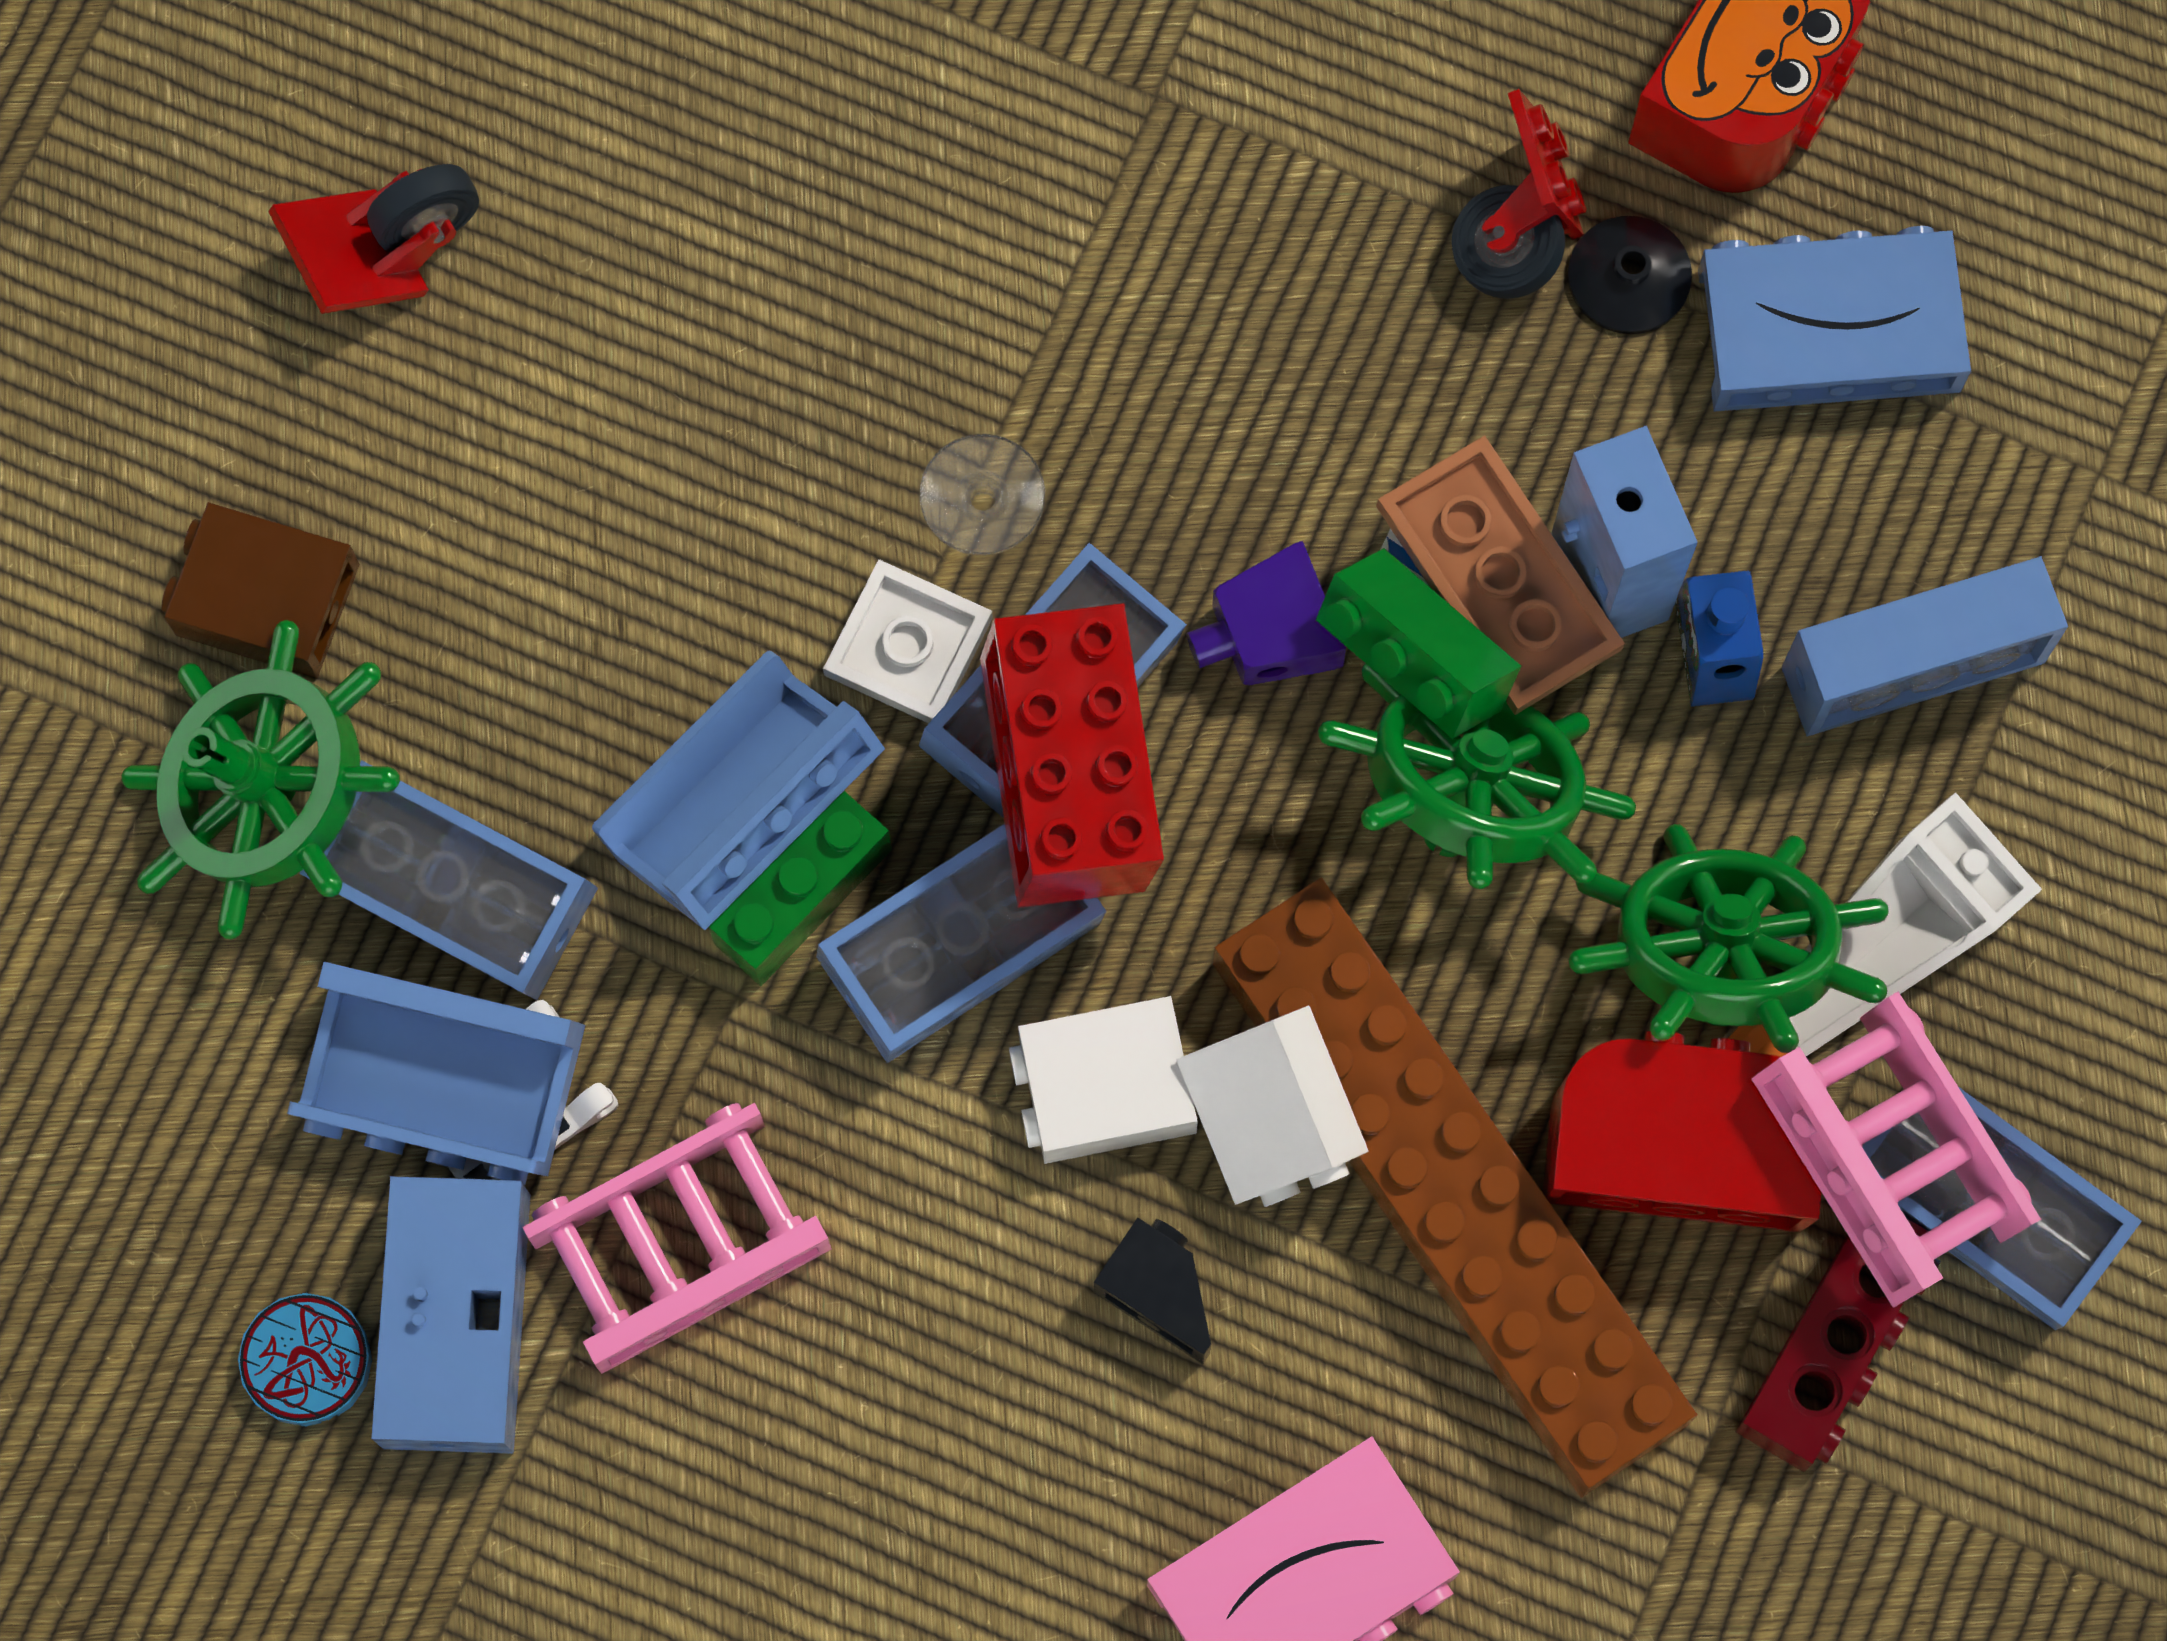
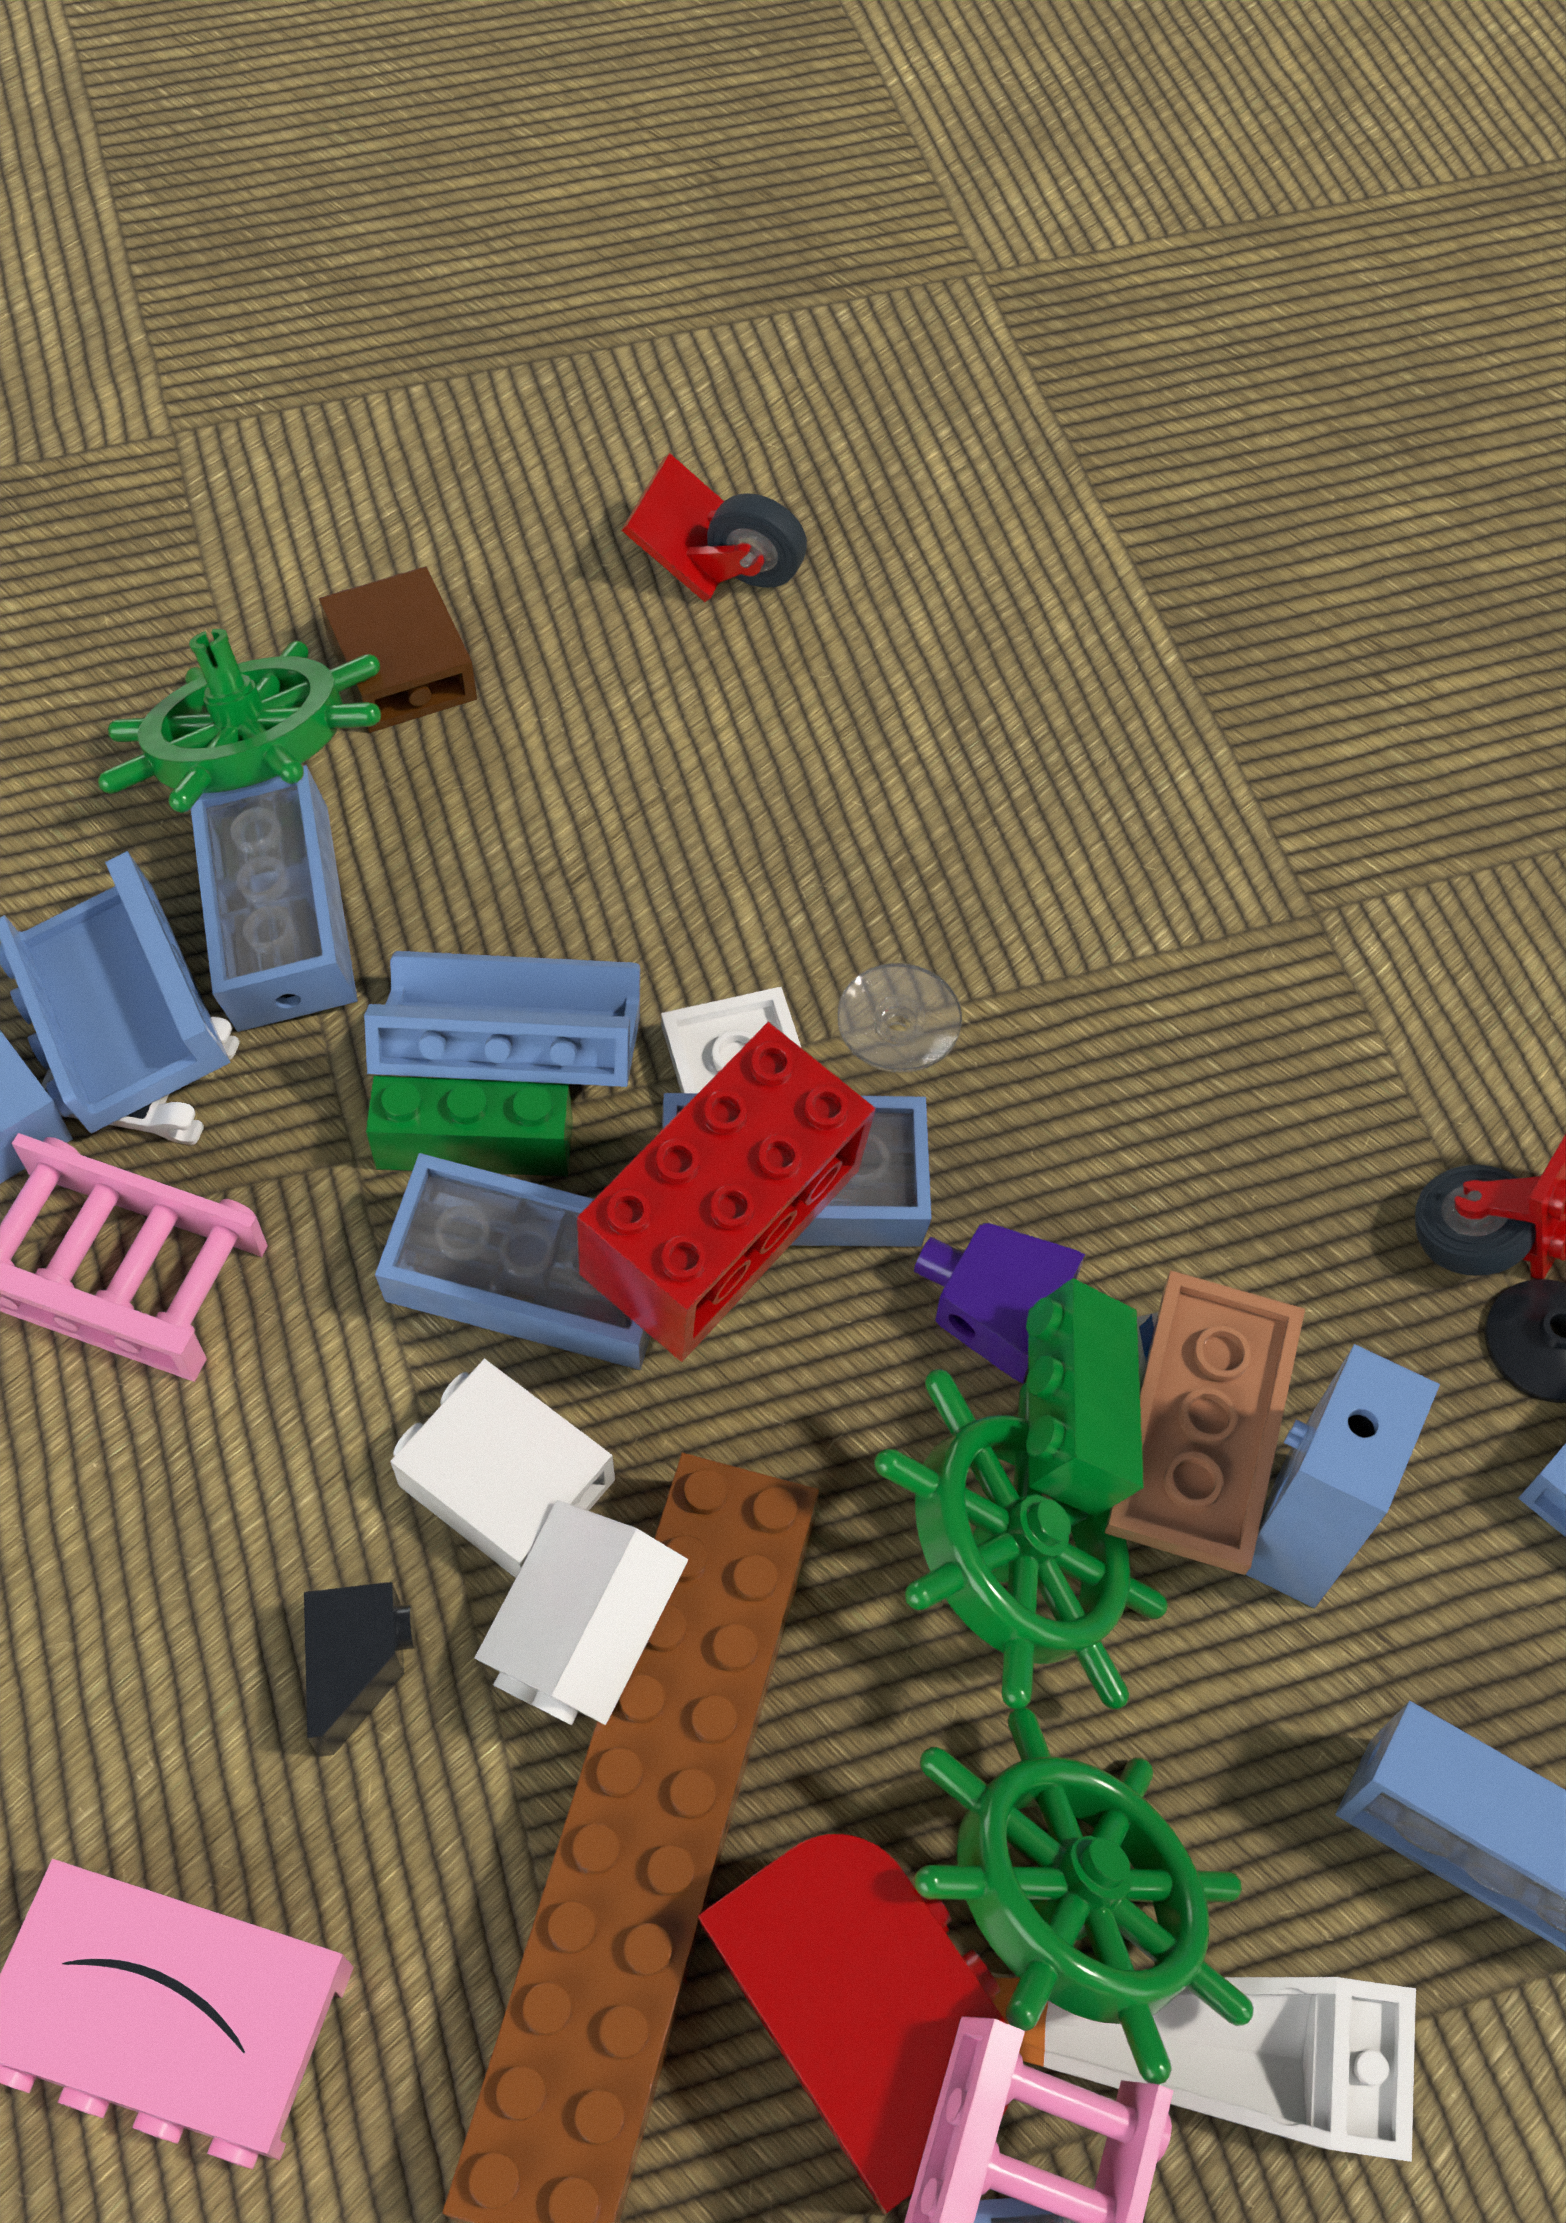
camera: 45 degrees right, 15 degrees down
blue torso [1675,571,1763,707] -> none

